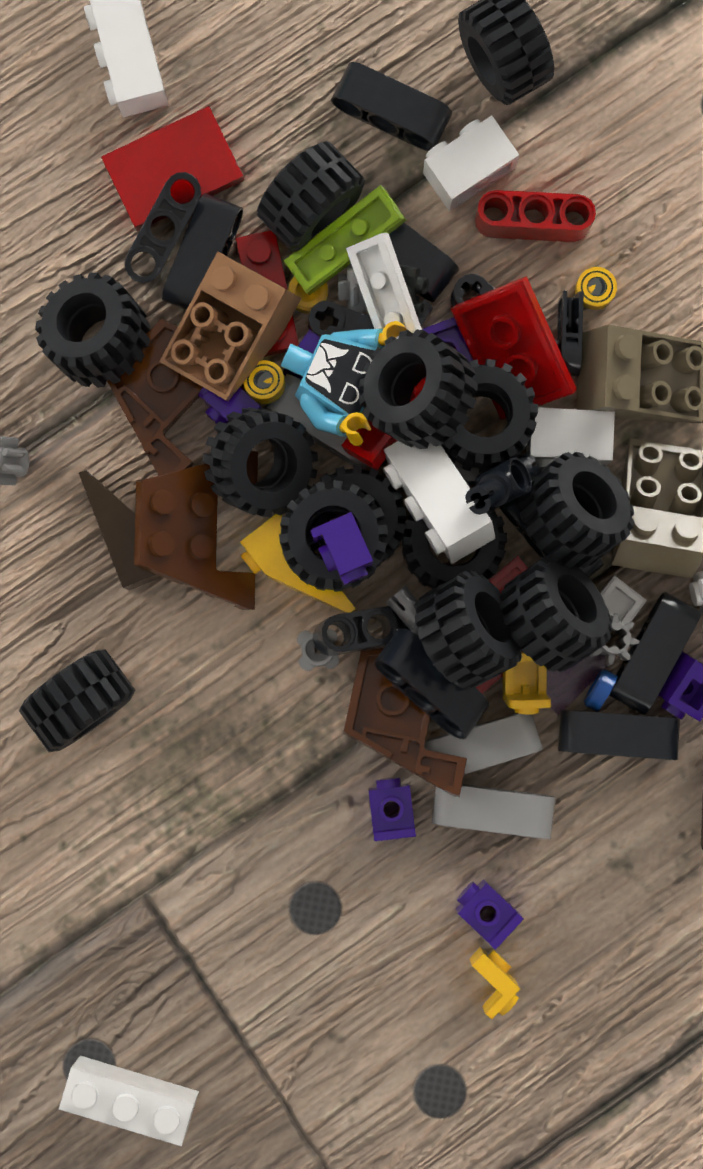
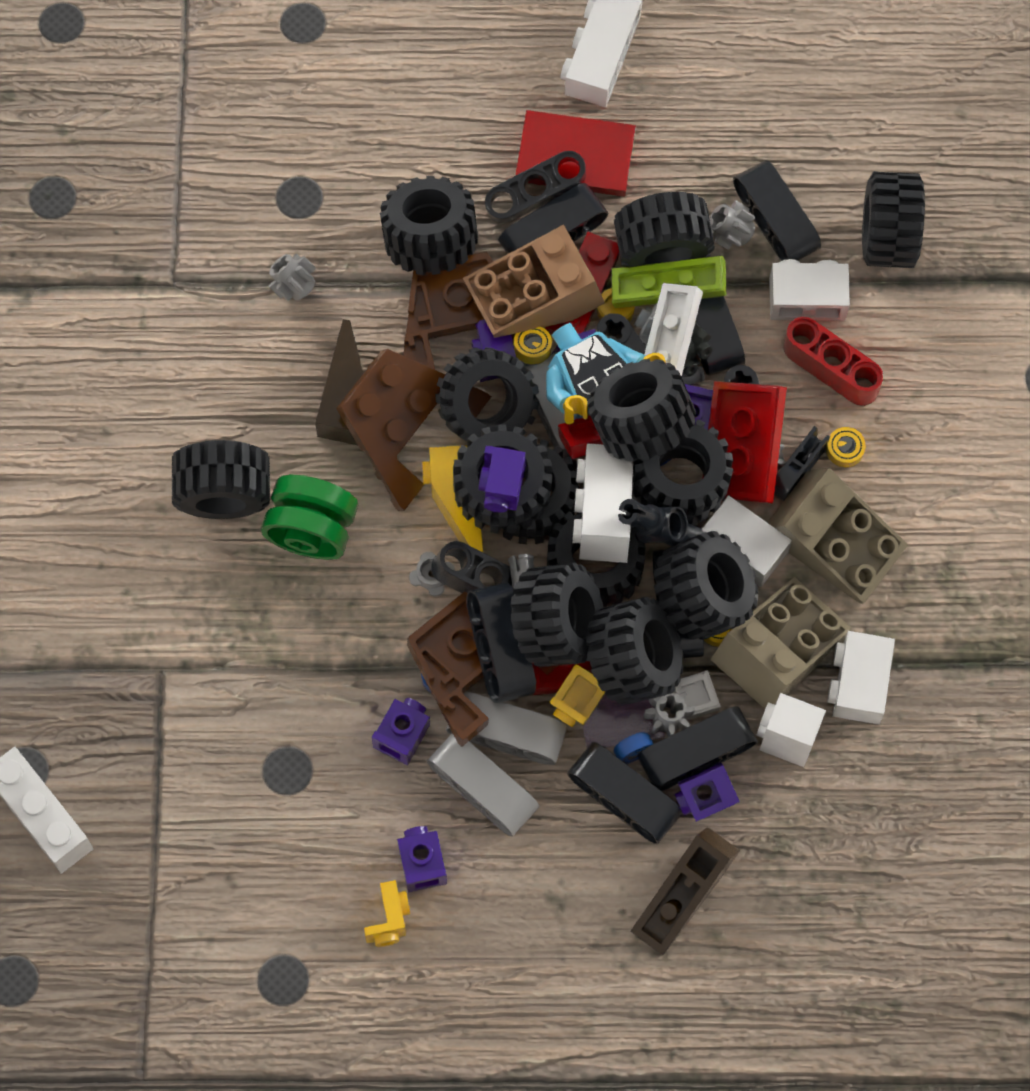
camera: 30 degrees right, 15 degrees down
none -> green wheel [261,474,359,560]
none -> light grey gear [709,200,755,250]

